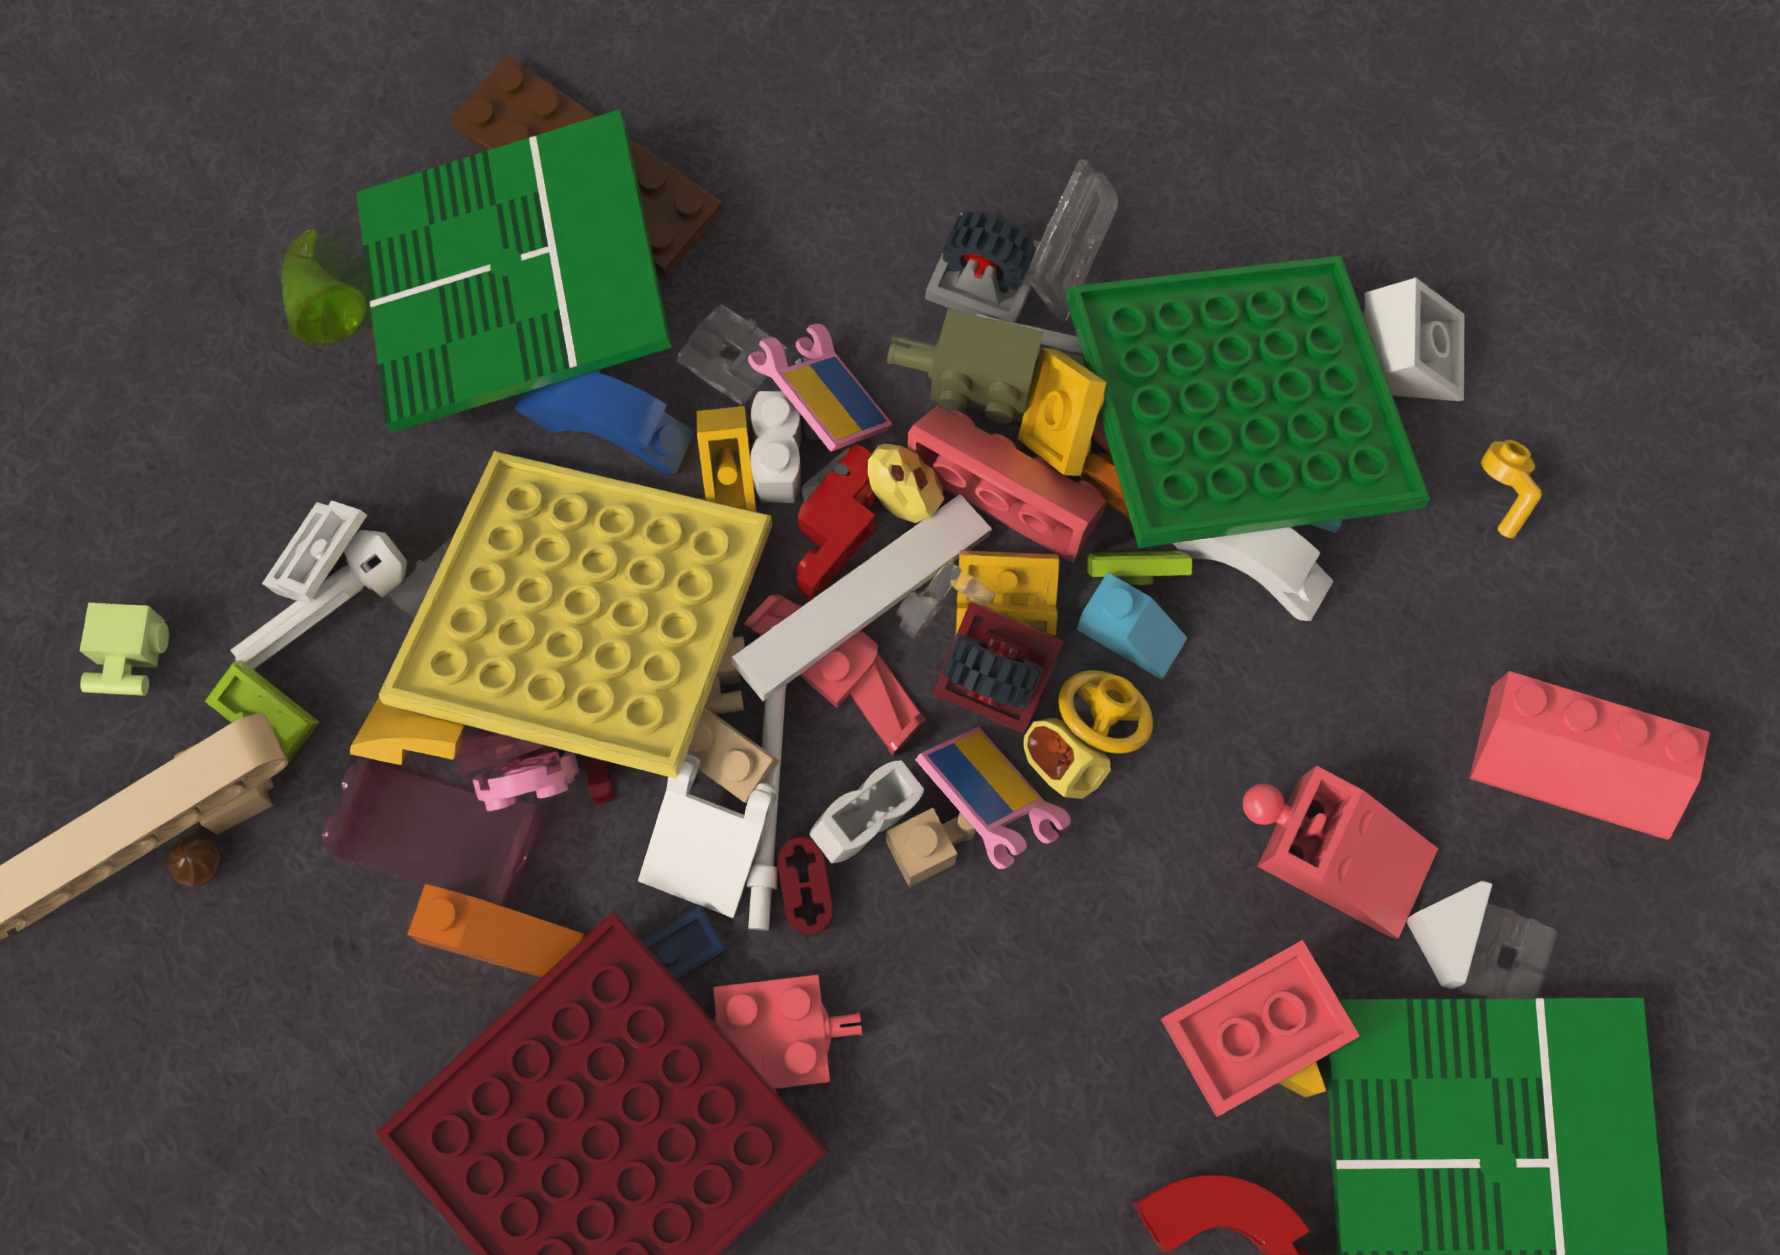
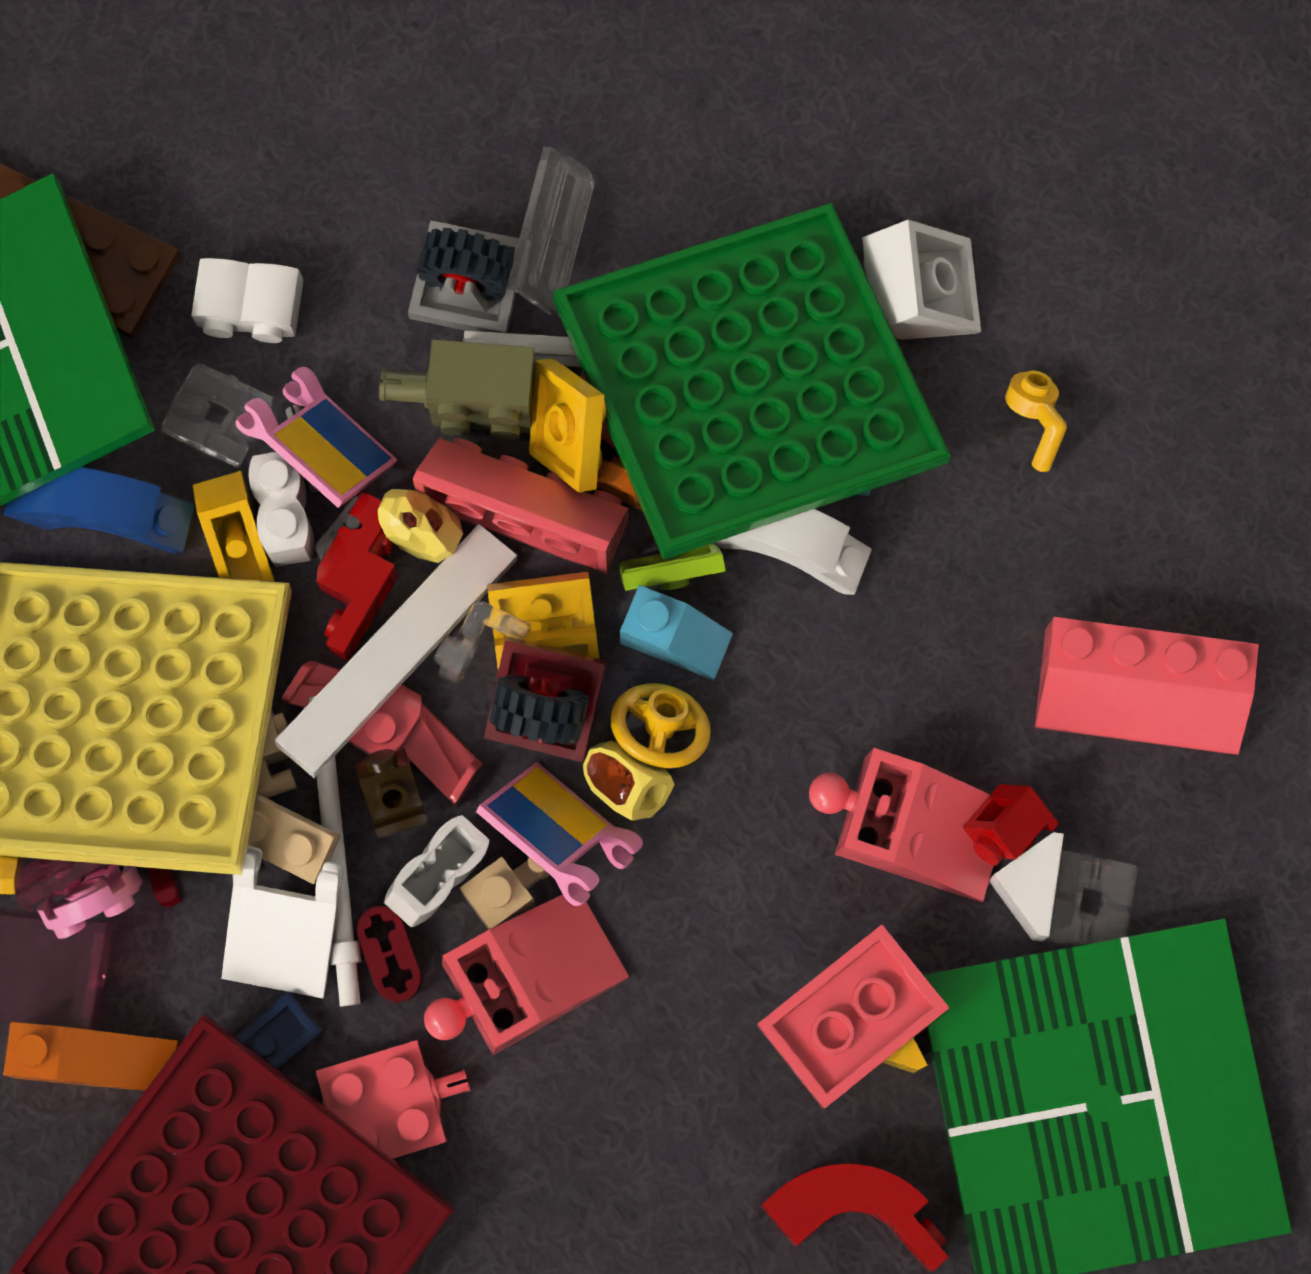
camera: 10 degrees left, 5 degrees up
none -> white brick [191,258,303,343]
none -> dark brown brick [355,748,428,838]
none -> coral slope [424,895,629,1055]
none -> red brick [963,784,1059,866]

